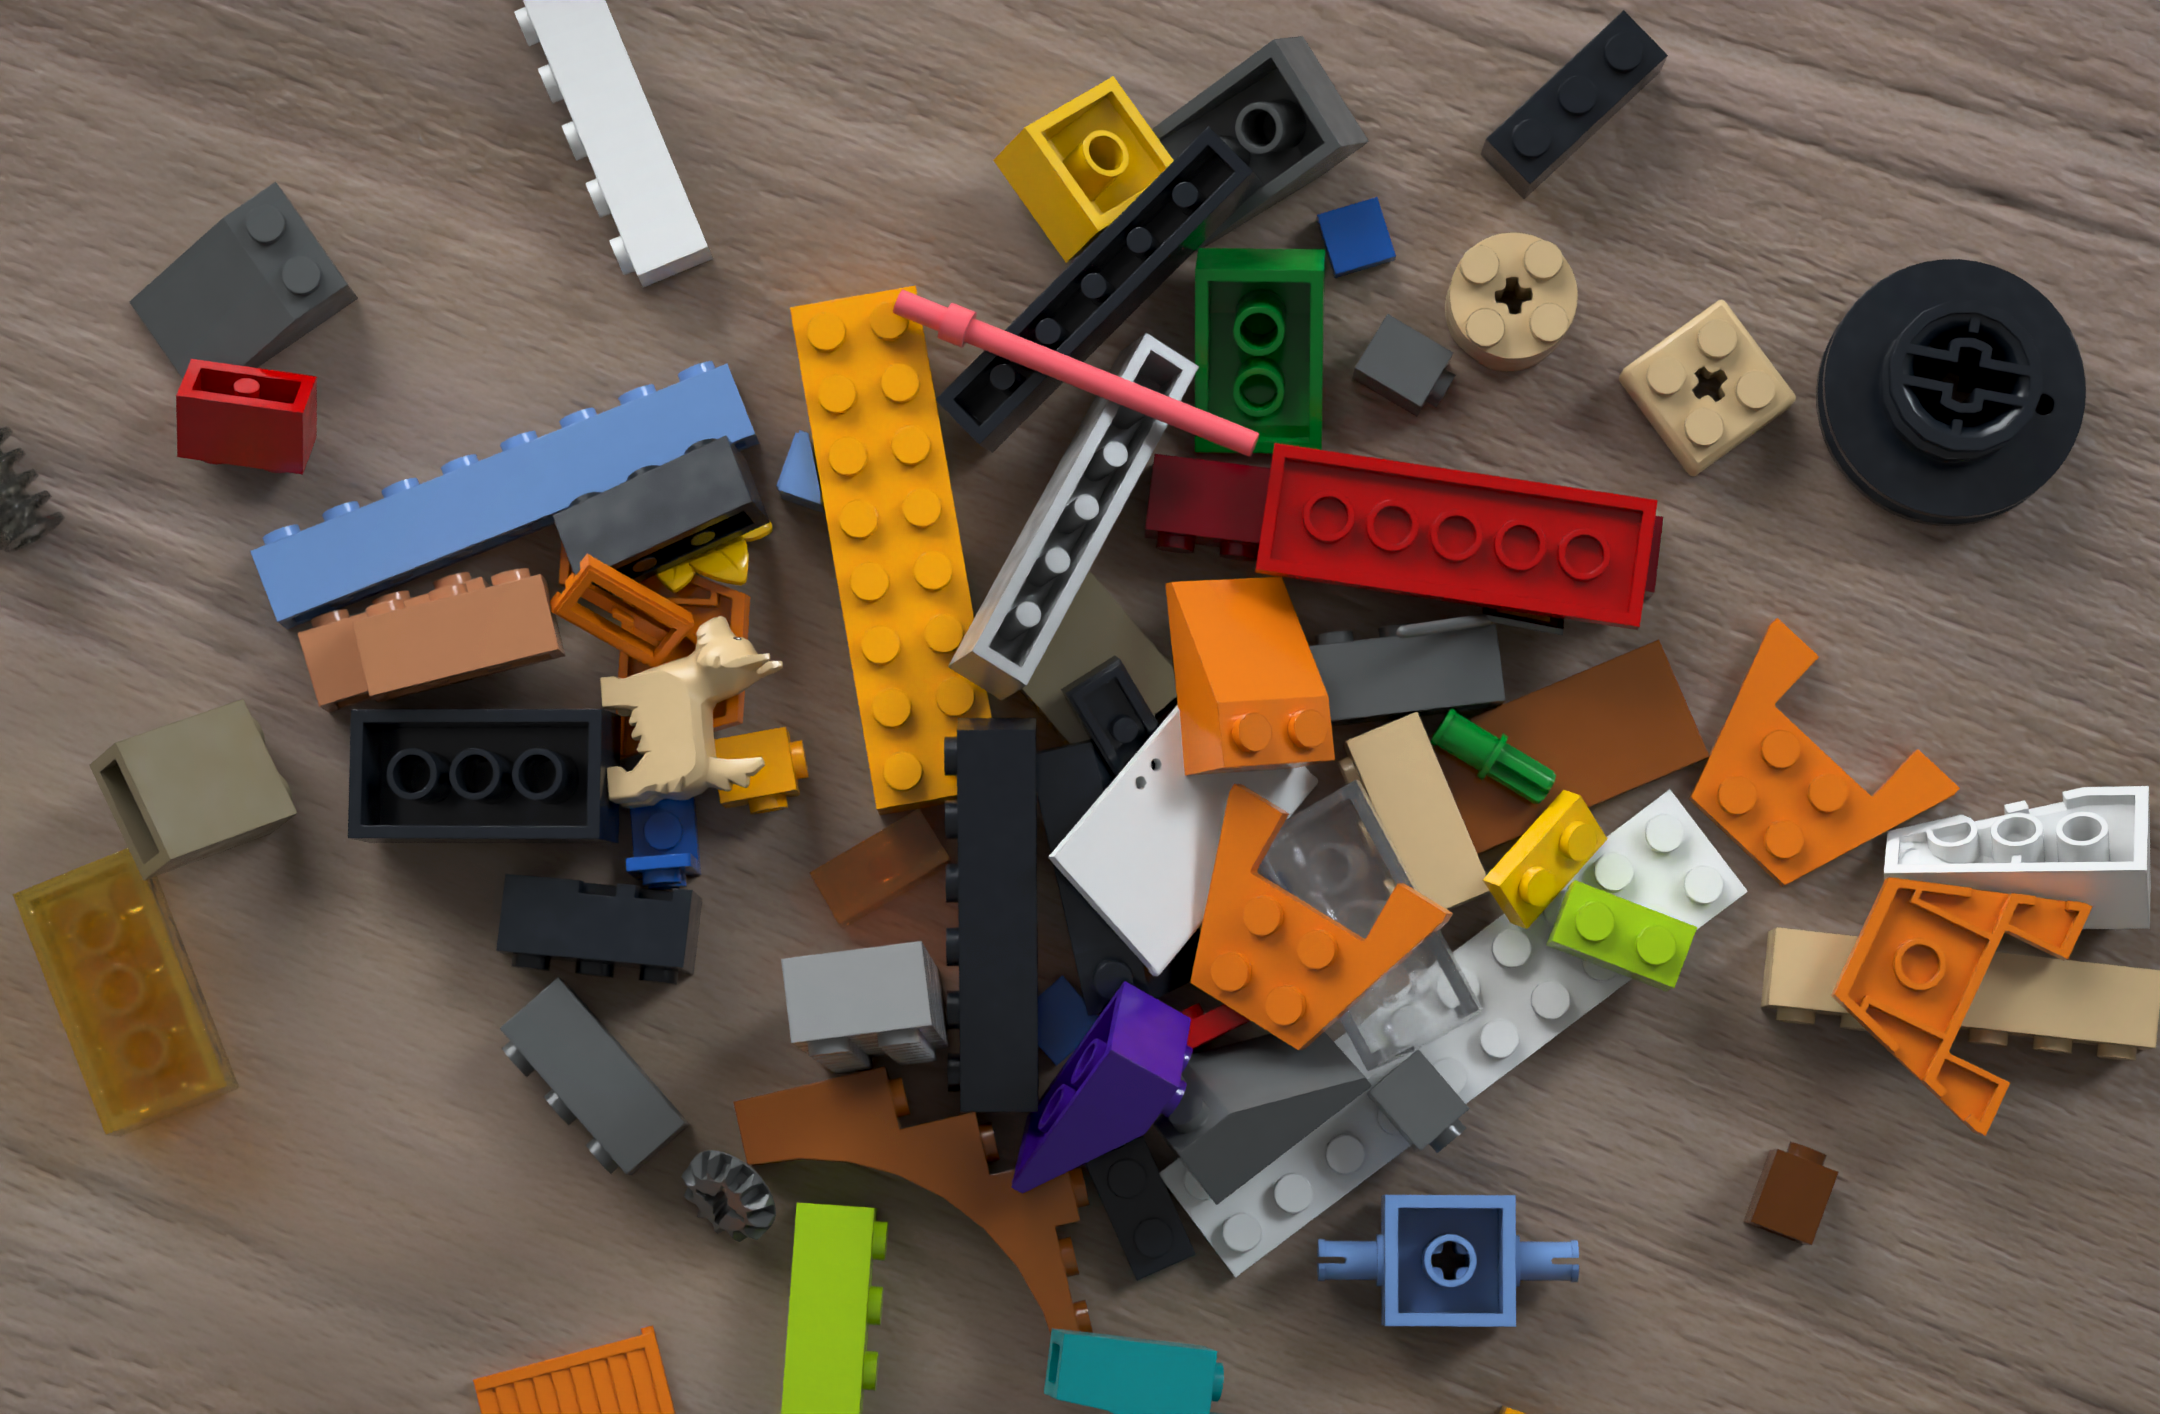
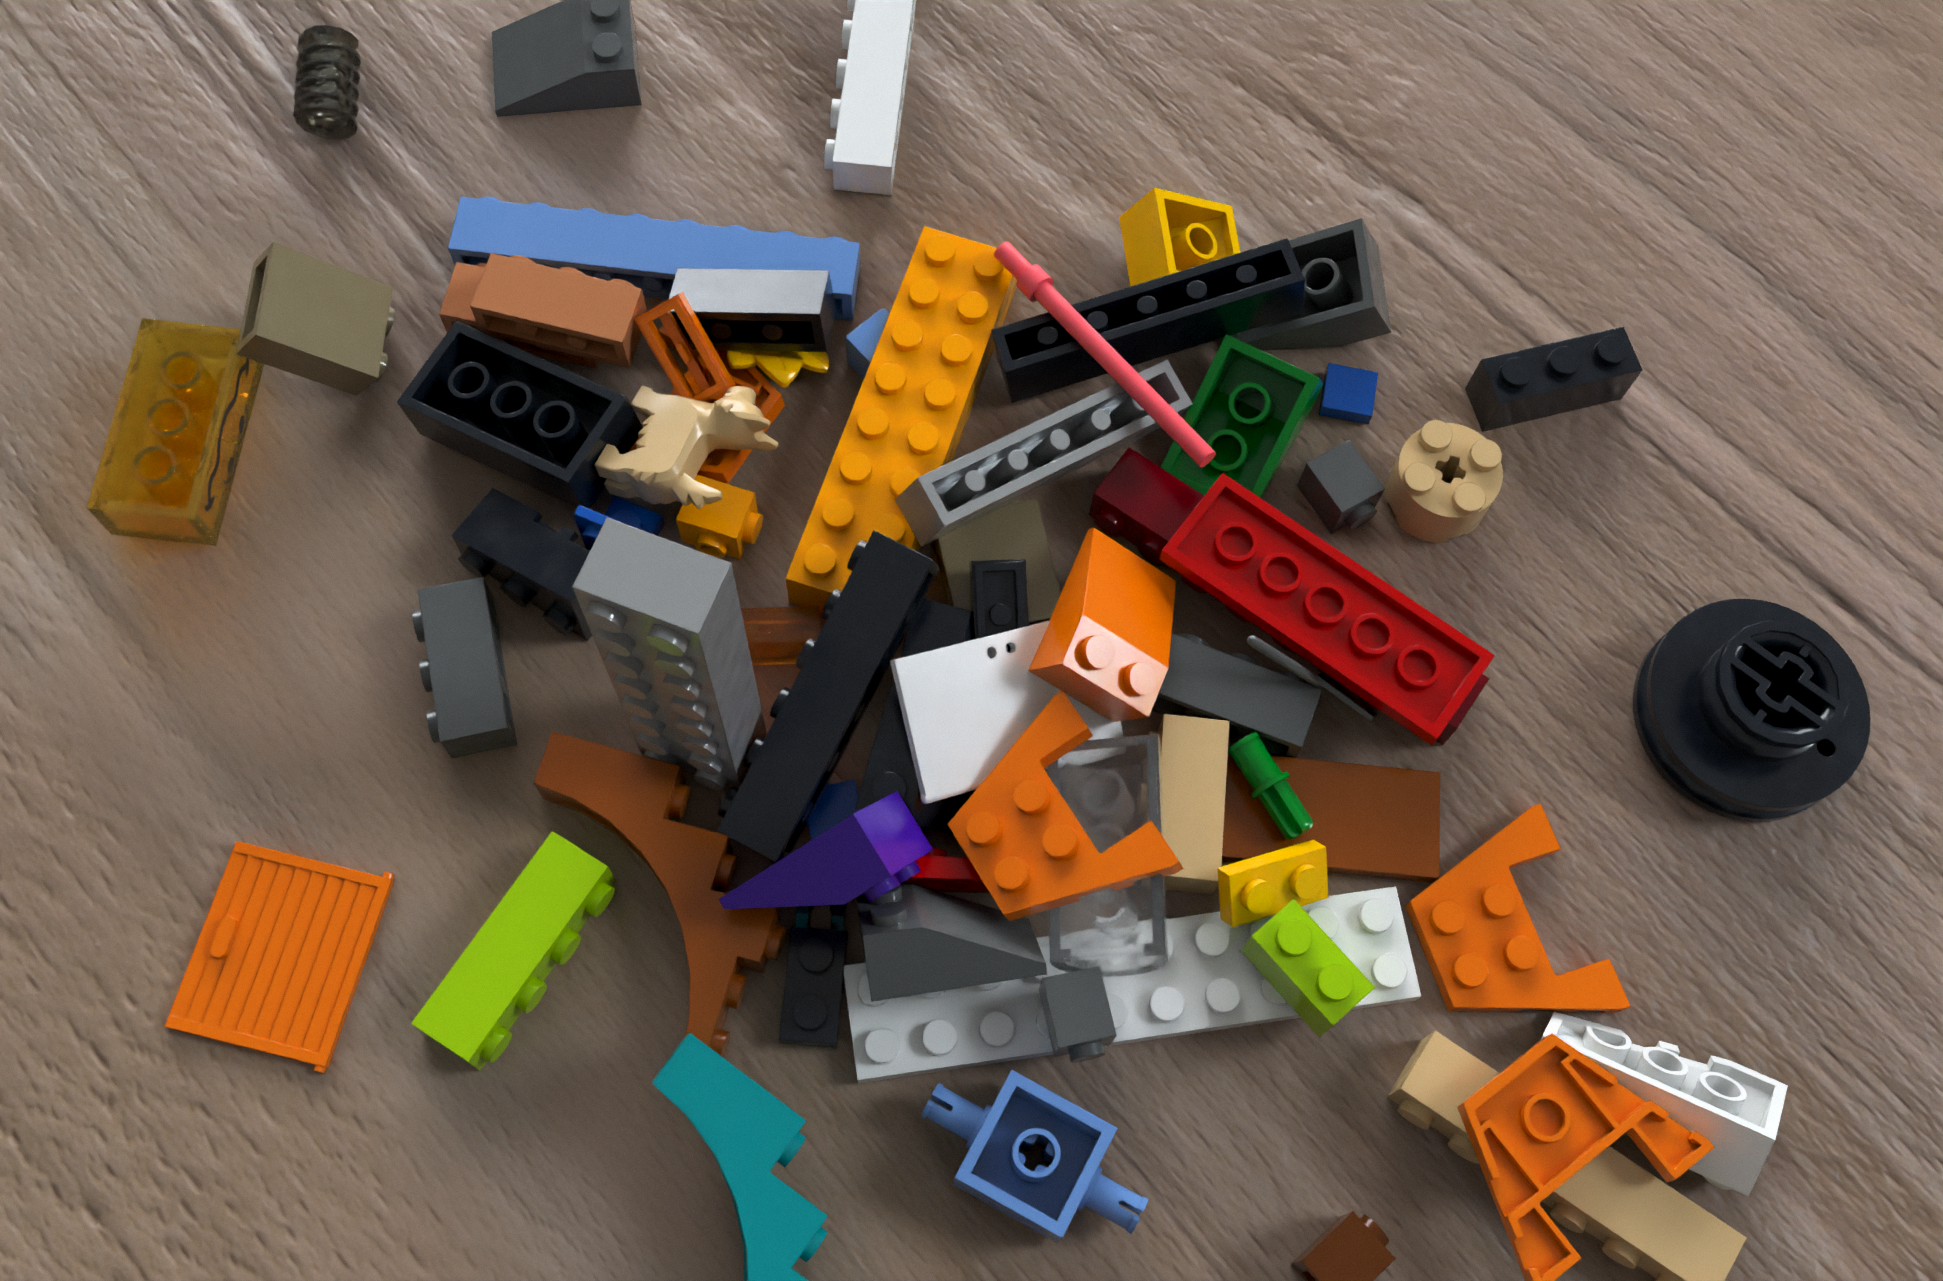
camera: 20 degrees right, 15 degrees down
red brick [176,359,317,475] -> none
dark grey gear [681,1150,776,1242] -> none
tan brick [1619,300,1796,476] -> none

